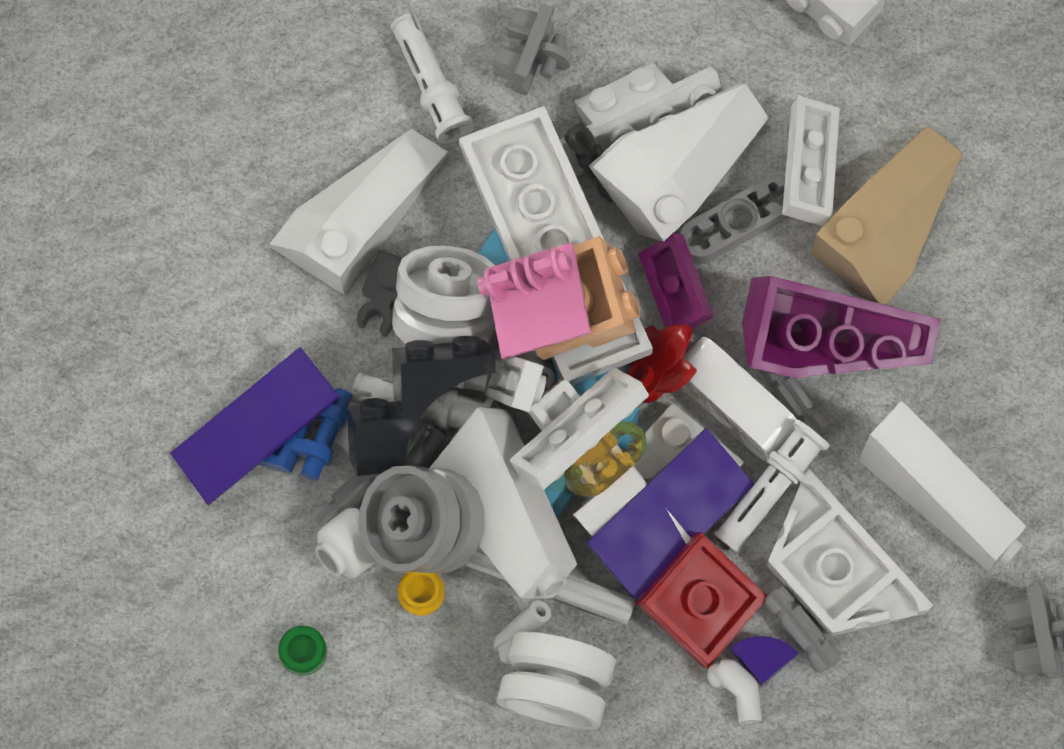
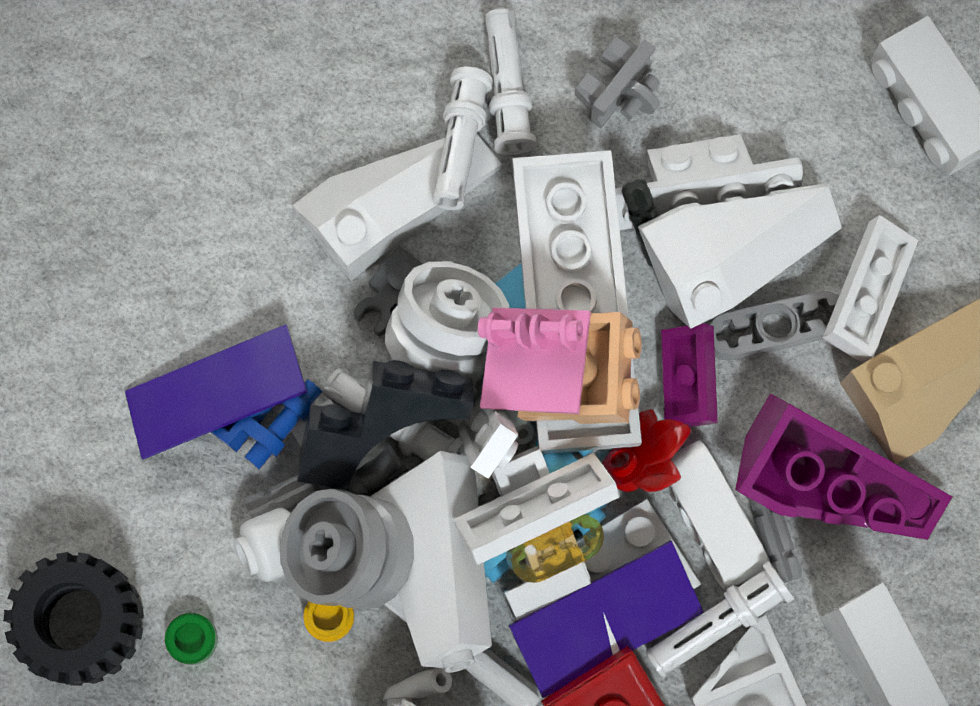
camera: 15 degrees right, 5 degrees up
none -> black tyre [3,552,144,686]
none -> white pin [432,66,493,210]

